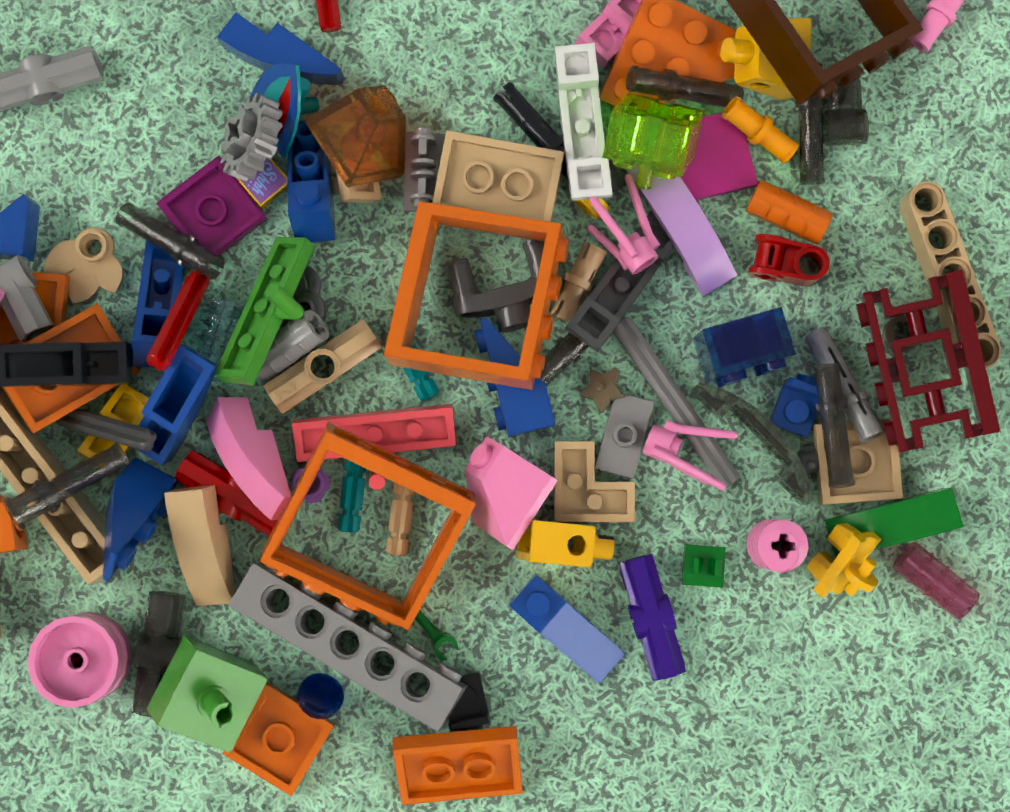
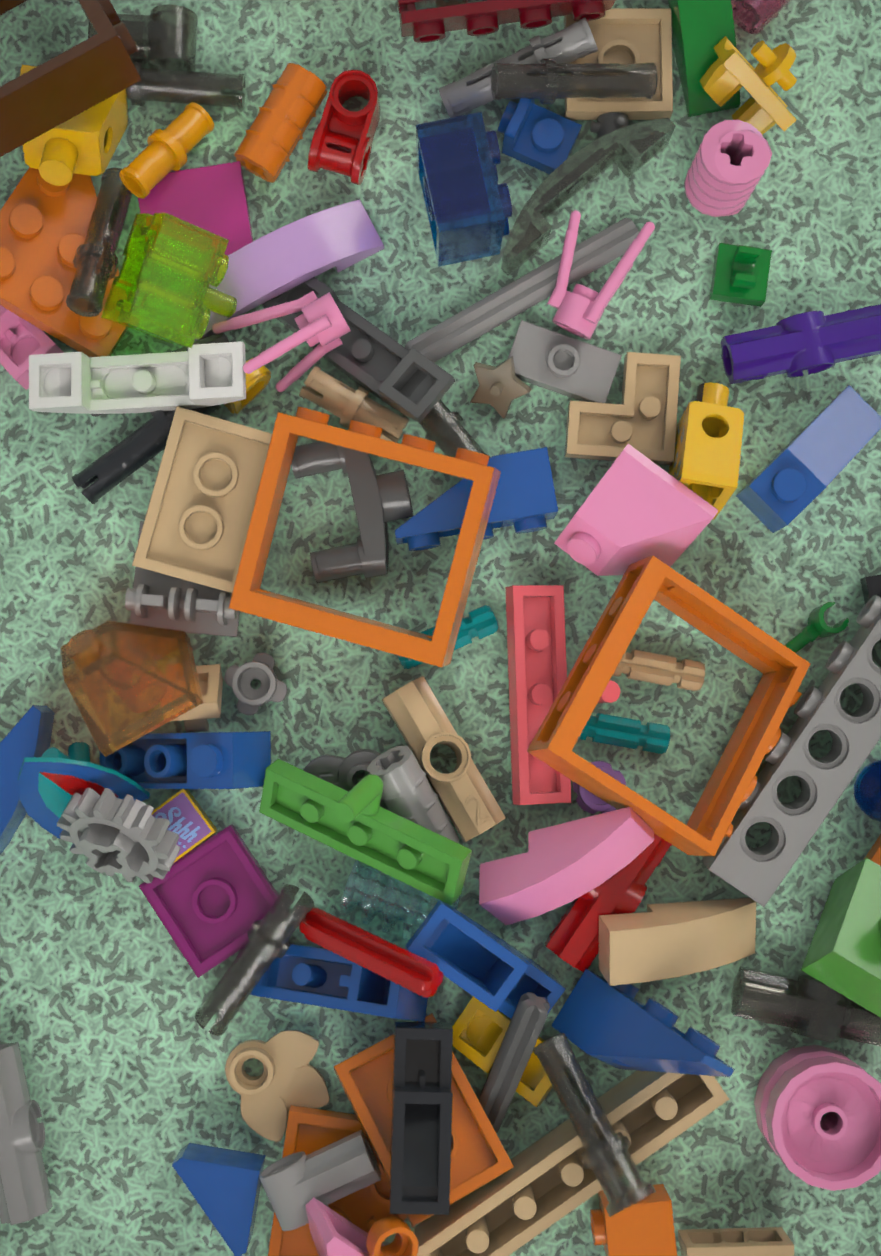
camera: 95 degrees left, 0 degrees up
none -> light grey plate [224,653,287,715]

